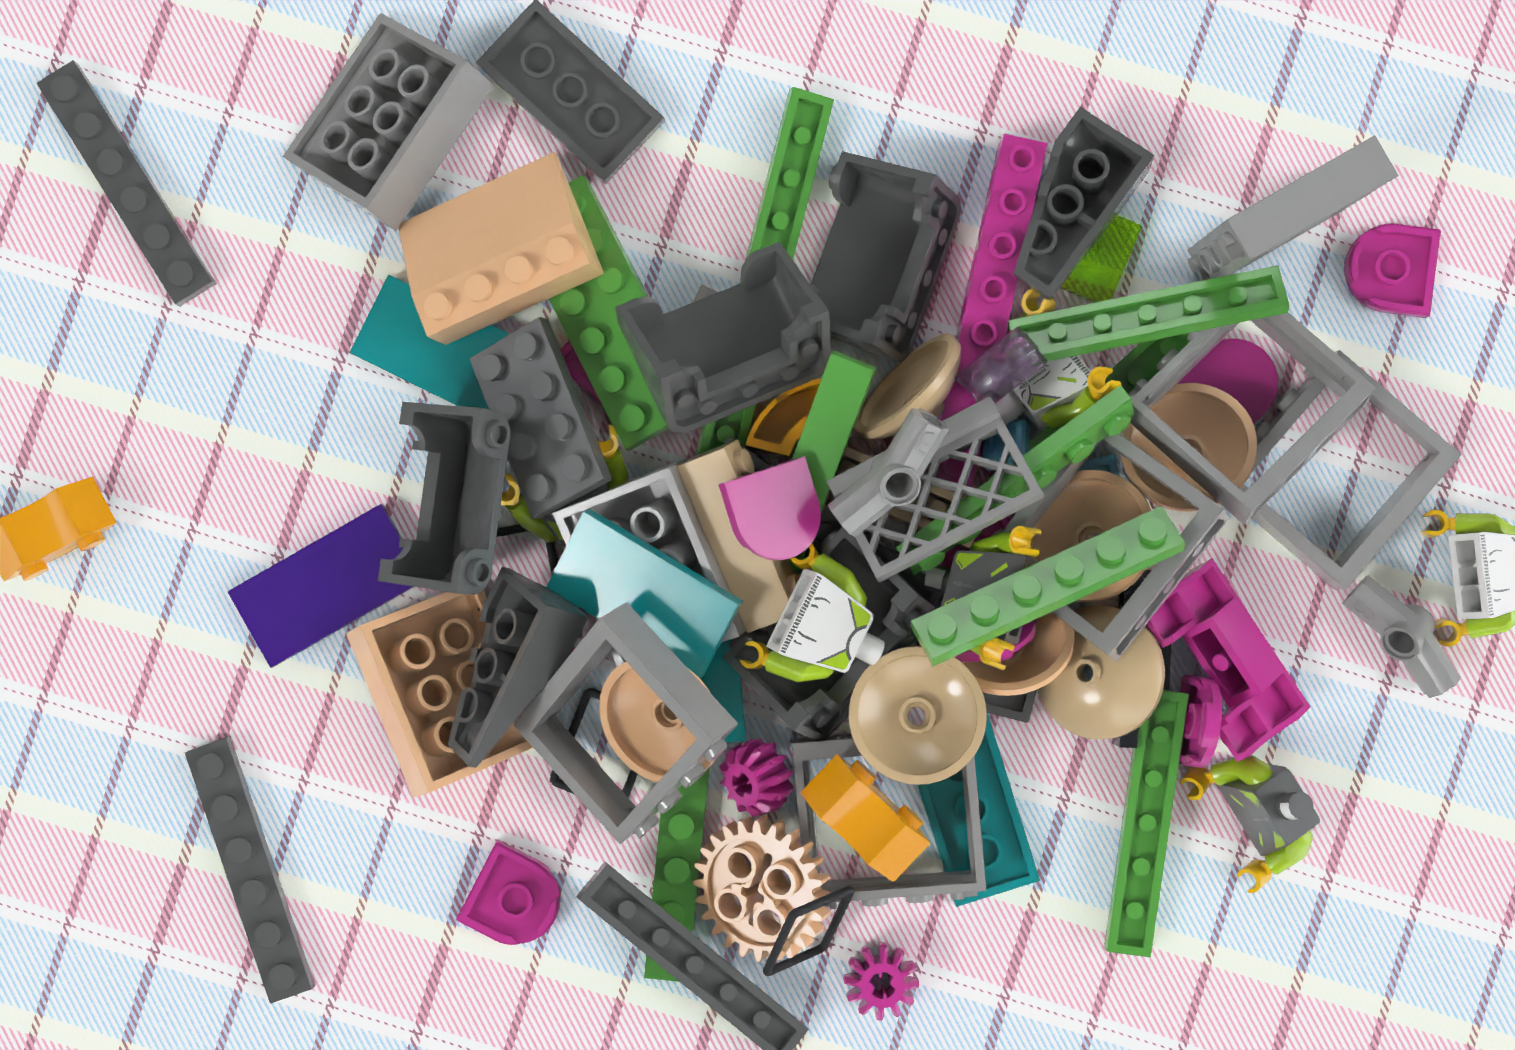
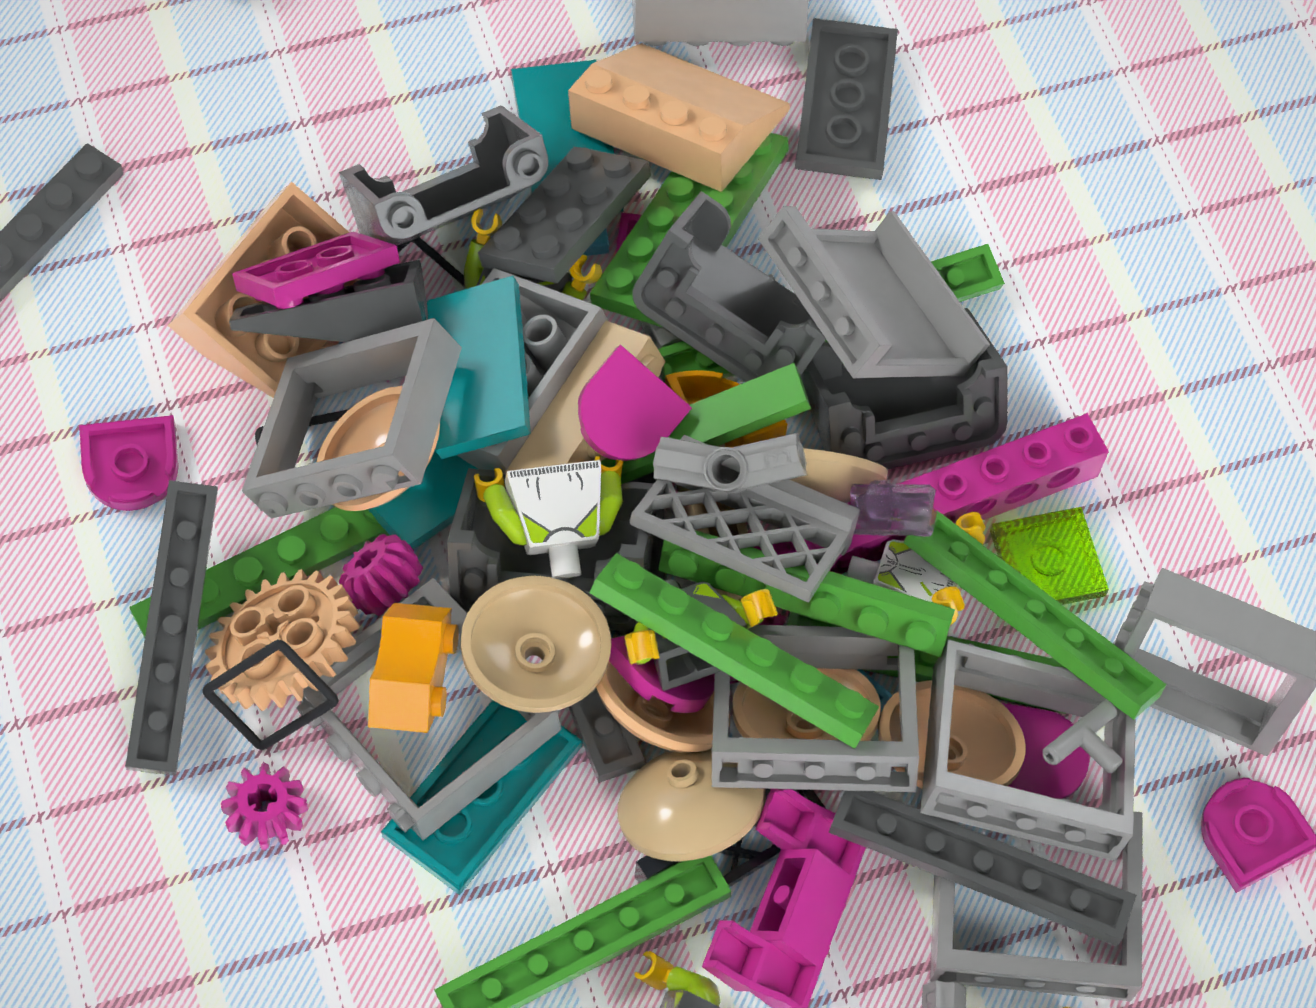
camera: 50 degrees right, 25 degrees down
dark purple tile [227,504,414,668] -> none
dark grey wedge [1013,107,1155,300] -> none
dark pink tile [1179,674,1222,768] -> none
none -> dark pink plate [232,231,400,309]
none -> light grey panel [758,206,990,378]
none -> dark grey plate [828,791,1136,947]
none -> light grey piece [1042,701,1122,773]

